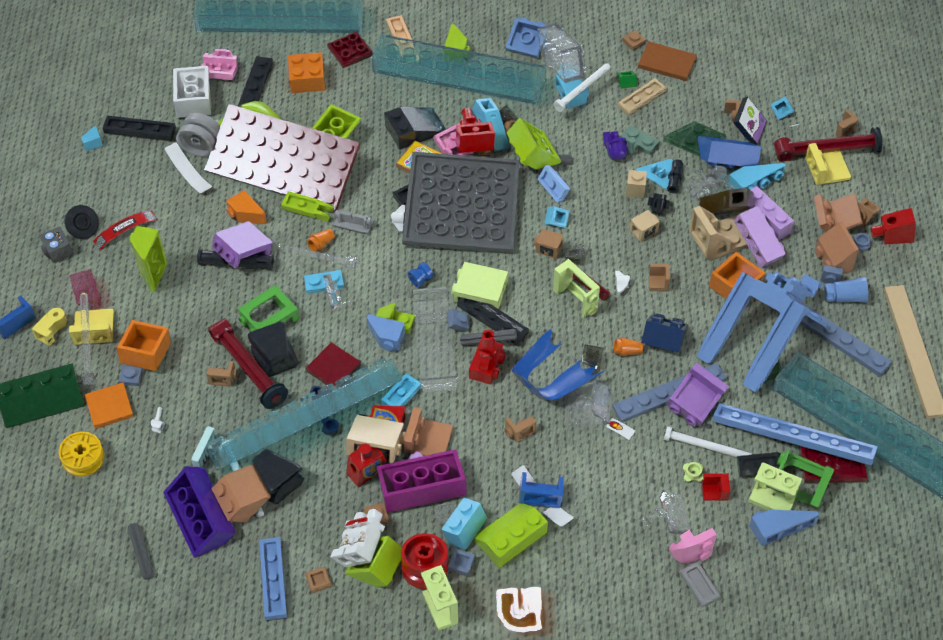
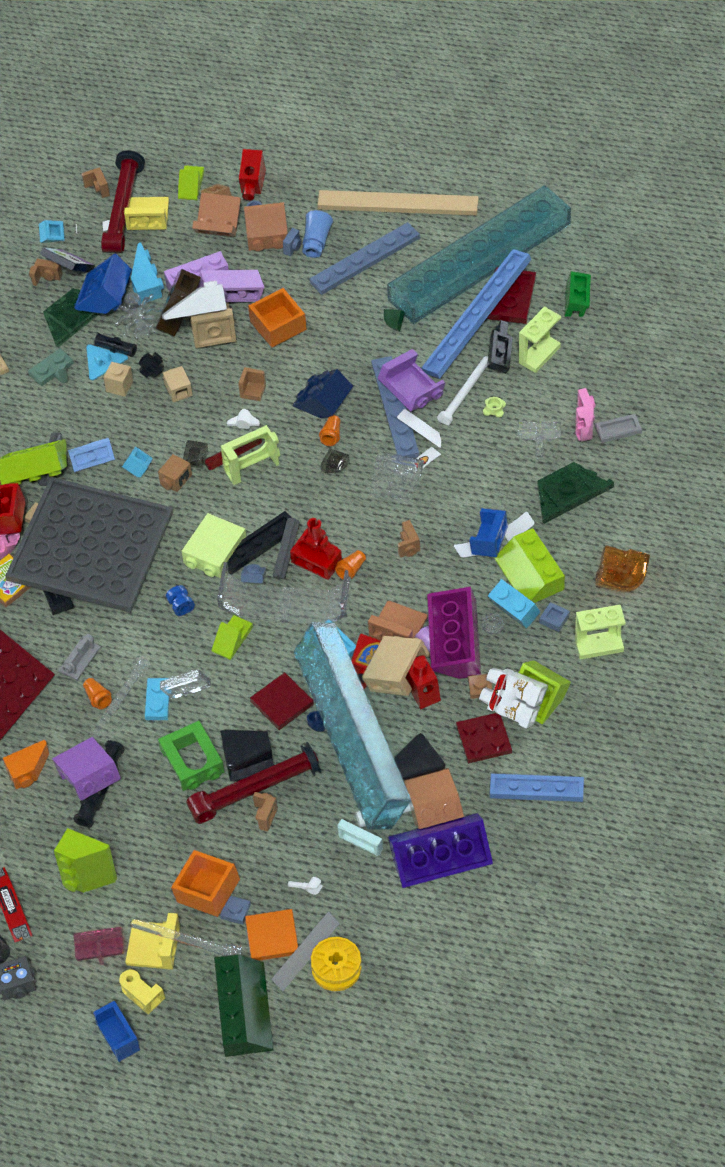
camera: 75 degrees left, 0 degrees up
dark grey axle [128,523,154,580] -> none
lime hinge [281,191,334,222] -> none
medium nougat tile [305,566,332,593] -> none
medium blue slope [367,314,405,351] -> none
white piece [391,205,405,232] -> none
red wheel [401,533,448,589] -> none
blue piece [512,329,604,400] -> none
dark purple piece [603,131,628,160] -> none
medium blue piece [697,271,828,392] -> none
red panel [702,473,730,501] -> none
medium blue slope [749,509,819,546] -> none
bright green panel [771,449,834,509] -> none
none -> white slope [162,280,227,320]
none -> lime slope [178,165,204,200]
none -> light grey sticker [271,912,340,991]
none -> orange cone [335,550,366,580]
none -> white sticker [397,409,441,447]
none -> dark red plate [456,713,512,764]
none -> clear green wing [537,462,614,524]
none -> green hinge [564,271,591,317]

